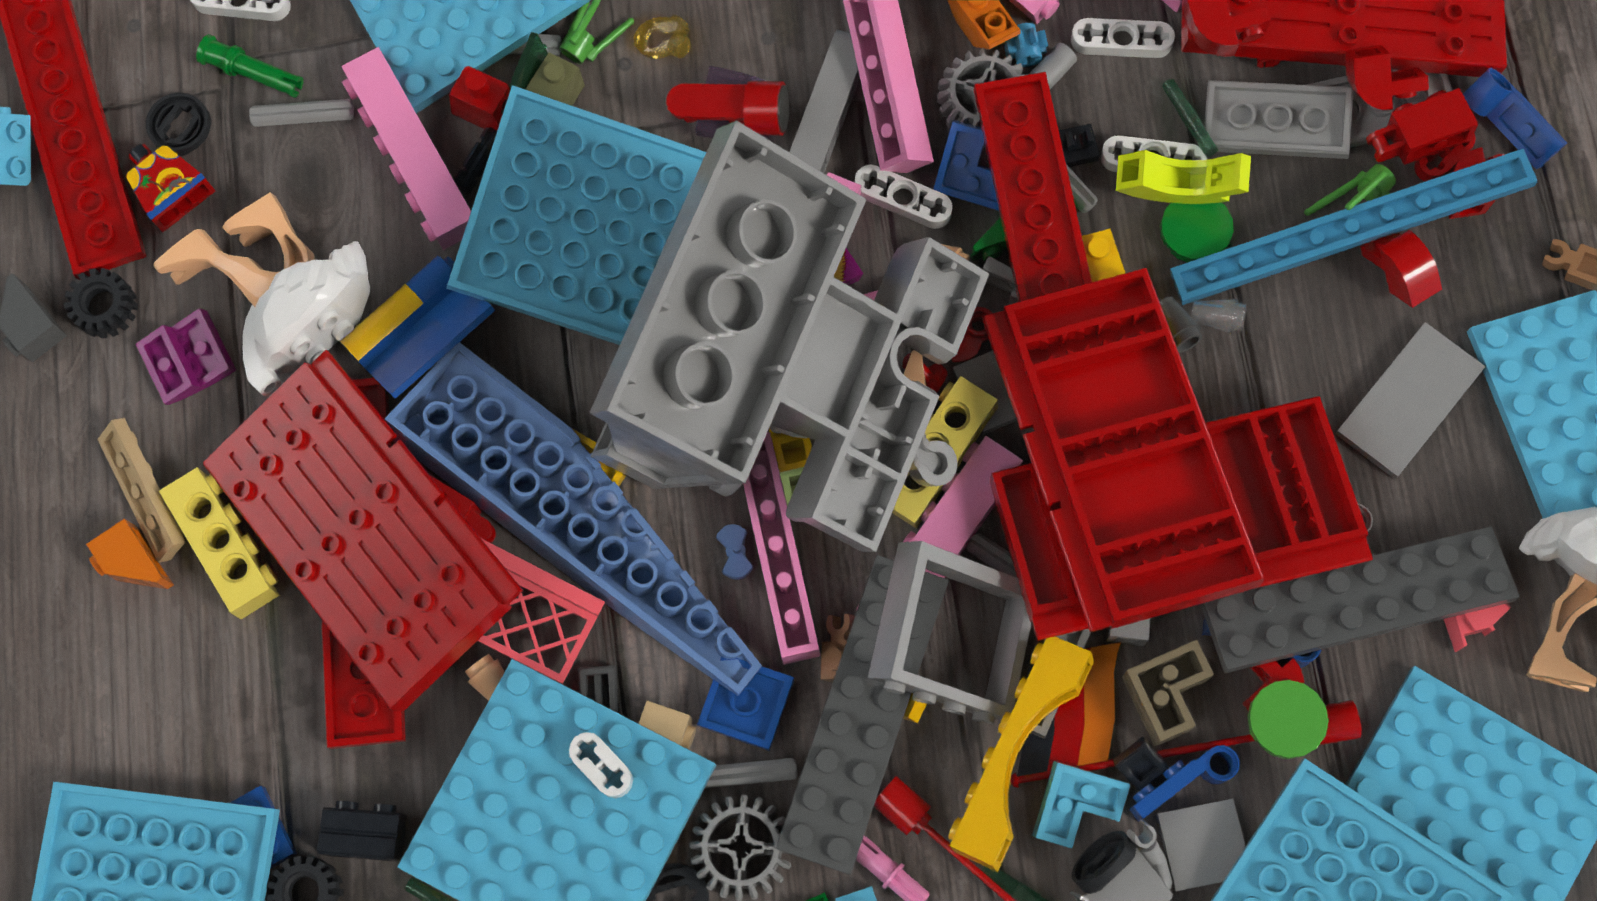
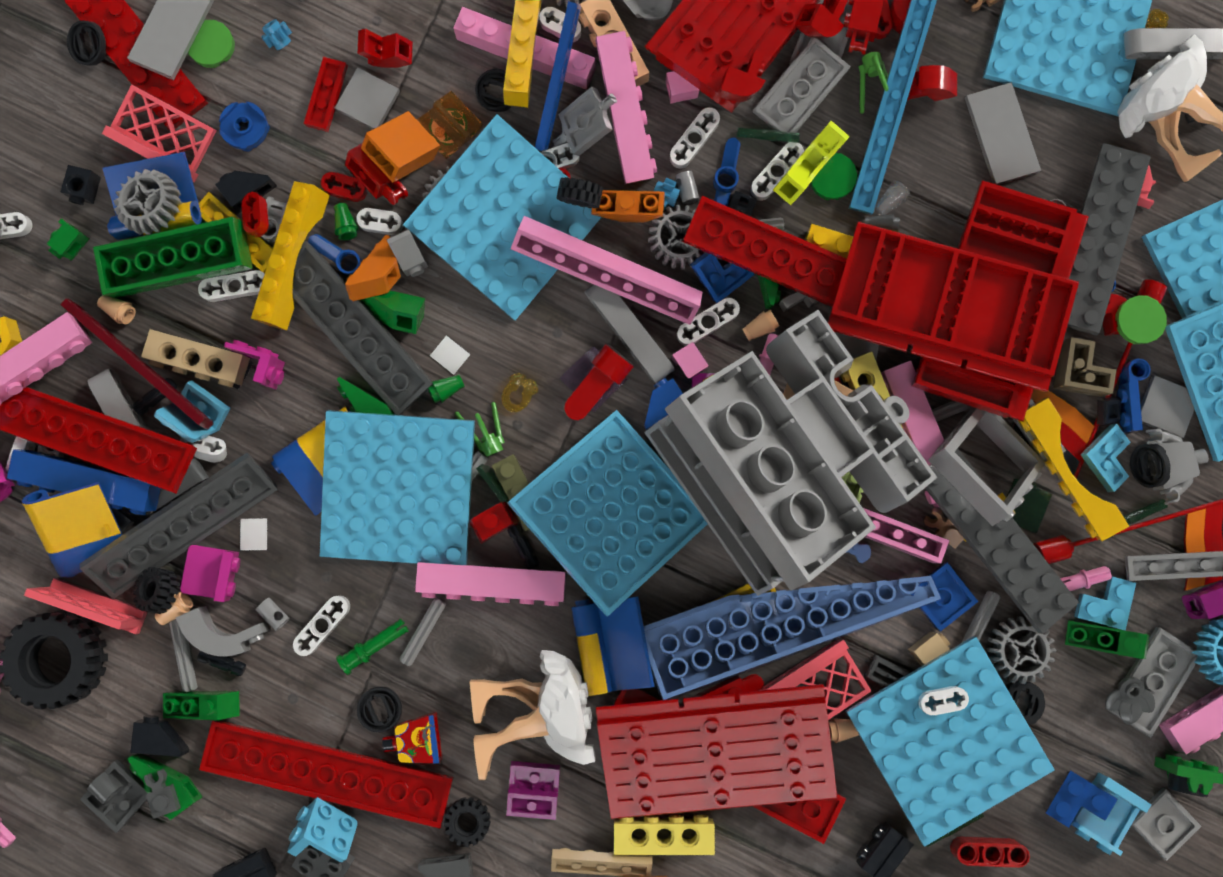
camera: 65 degrees left, 10 degrees up
none -> blue piece [713,138,740,206]
none -> clear green piece [1007,479,1052,533]

